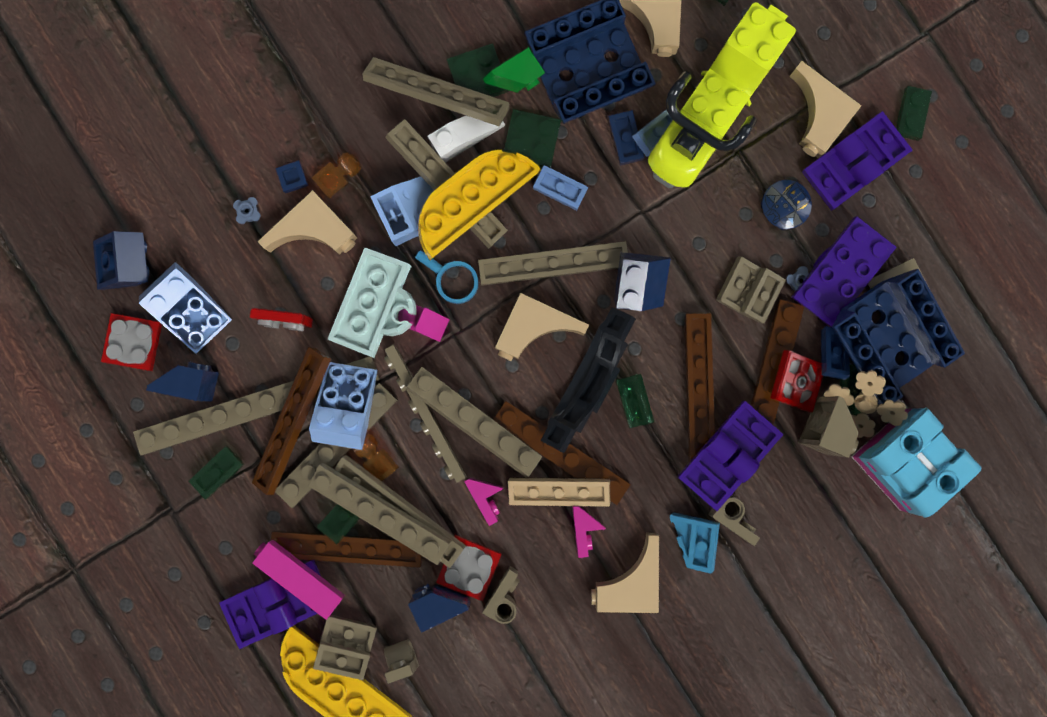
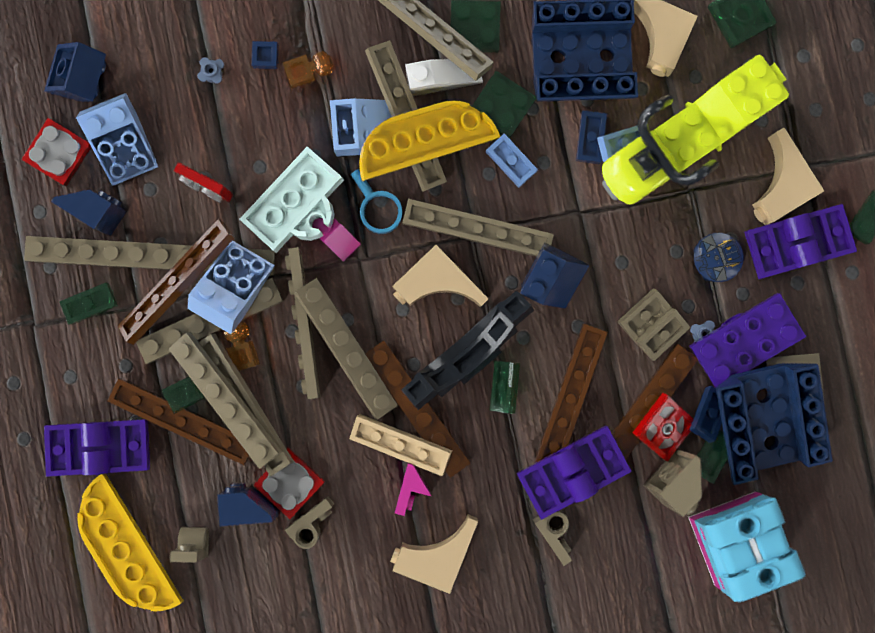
camera: 15 degrees right, 0 degrees up
dark pink brick [252,540,345,620] -> none
tan arch [258,190,357,254] -> none
dark tan slope [313,615,377,680] -> none
dark pink slope [464,478,504,526] -> none
green slope [483,47,545,93] -> none
dark azure wing [670,512,720,574] -> none
tan plant [824,370,908,438] -> none

